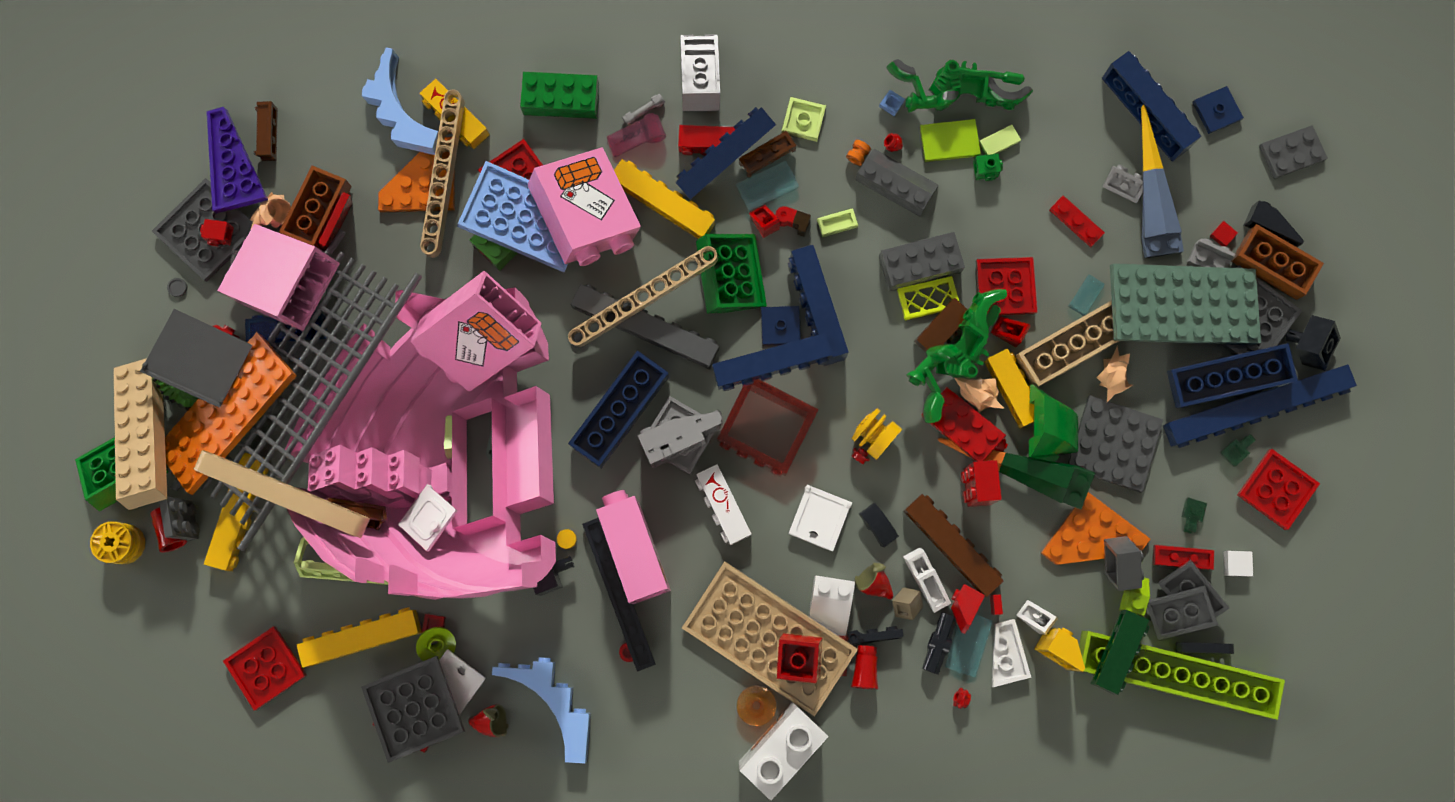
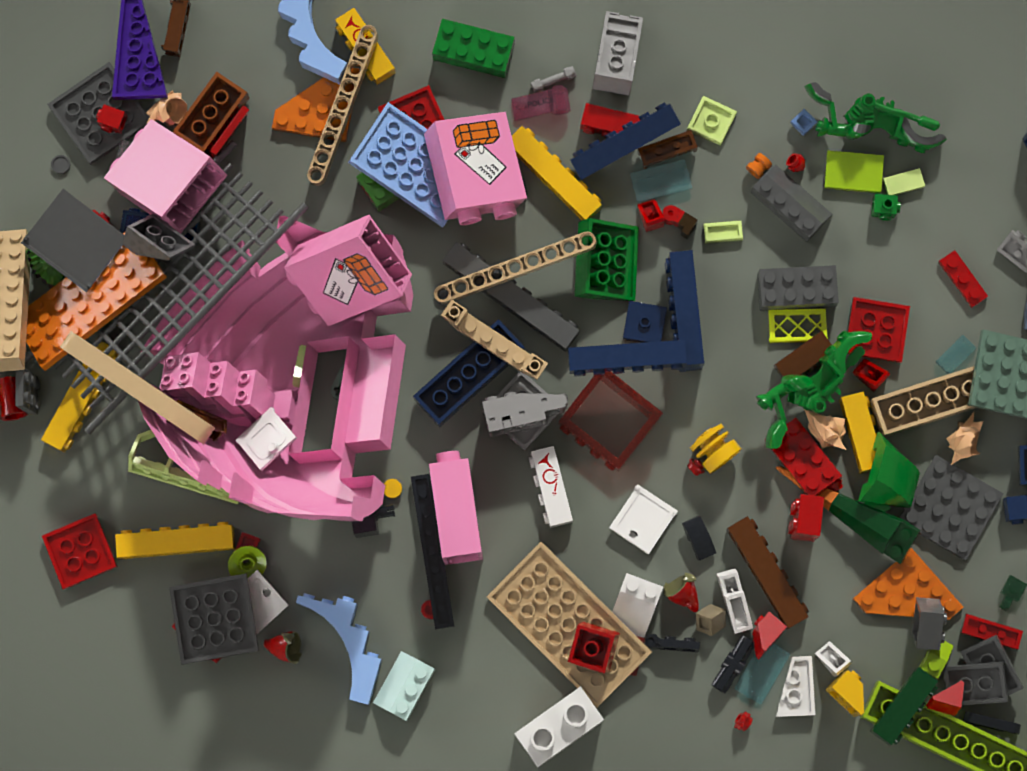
camera: 15 degrees right, 0 degrees up
clear orange dish [737,685,776,726] -> none
red plant [851,645,878,690] -> none
red tile [989,594,1003,615] -> none
none -> flat silver slope [122,214,195,260]
none -> light aqua slope [373,651,435,721]
none -> tan slope [441,300,548,380]
none -> red slope [926,681,964,716]

